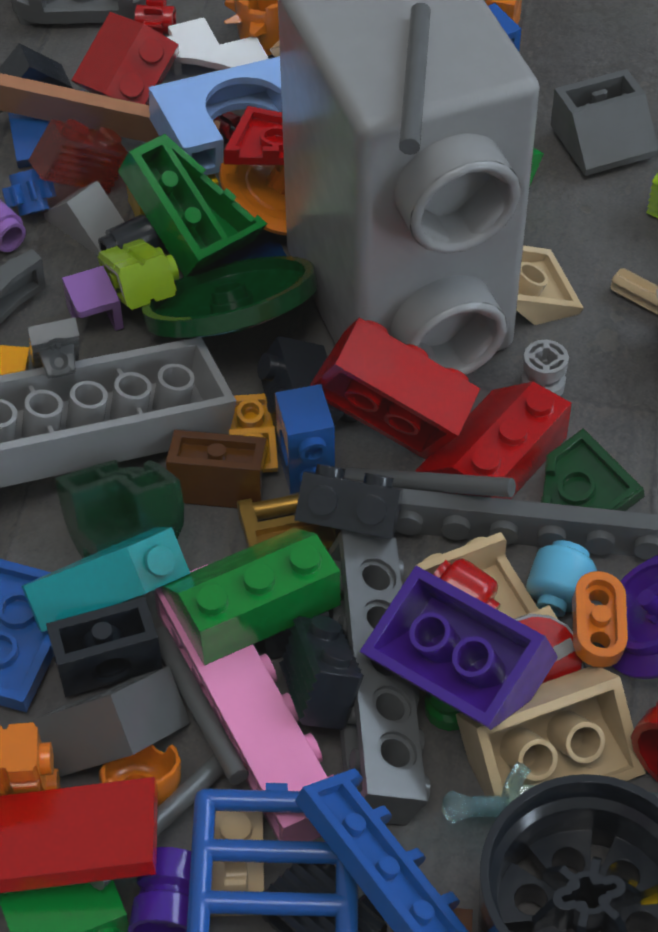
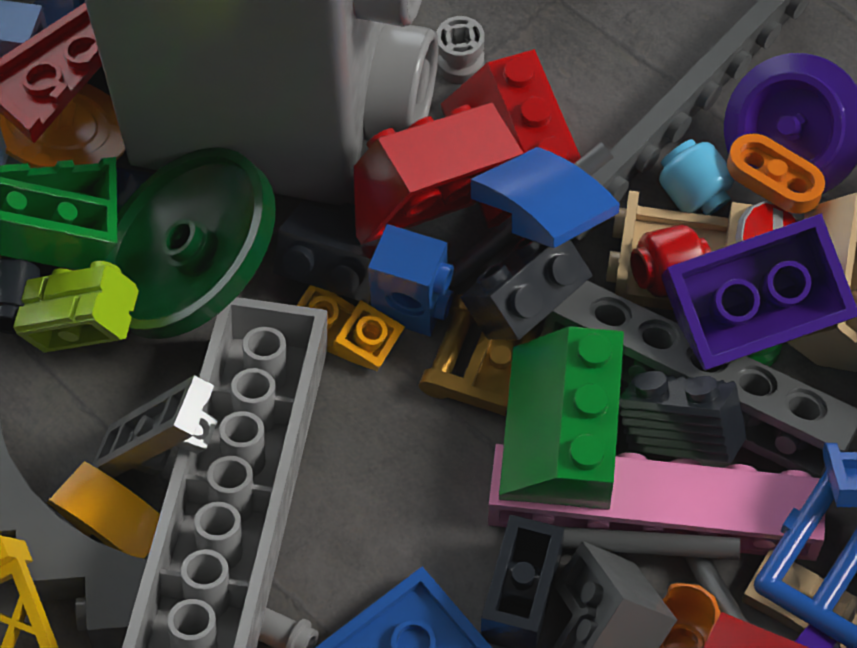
camera: 55 degrees left, 10 degrees up
teal slope [21,527,190,632] -> none
clear green brick [55,460,184,558] -> none
medium lavender panel [62,266,124,331] -> none
reddish brown panel [166,430,267,508] -> none
dark green plate [541,428,645,511] -> none
none -> blue slope [471,147,620,248]

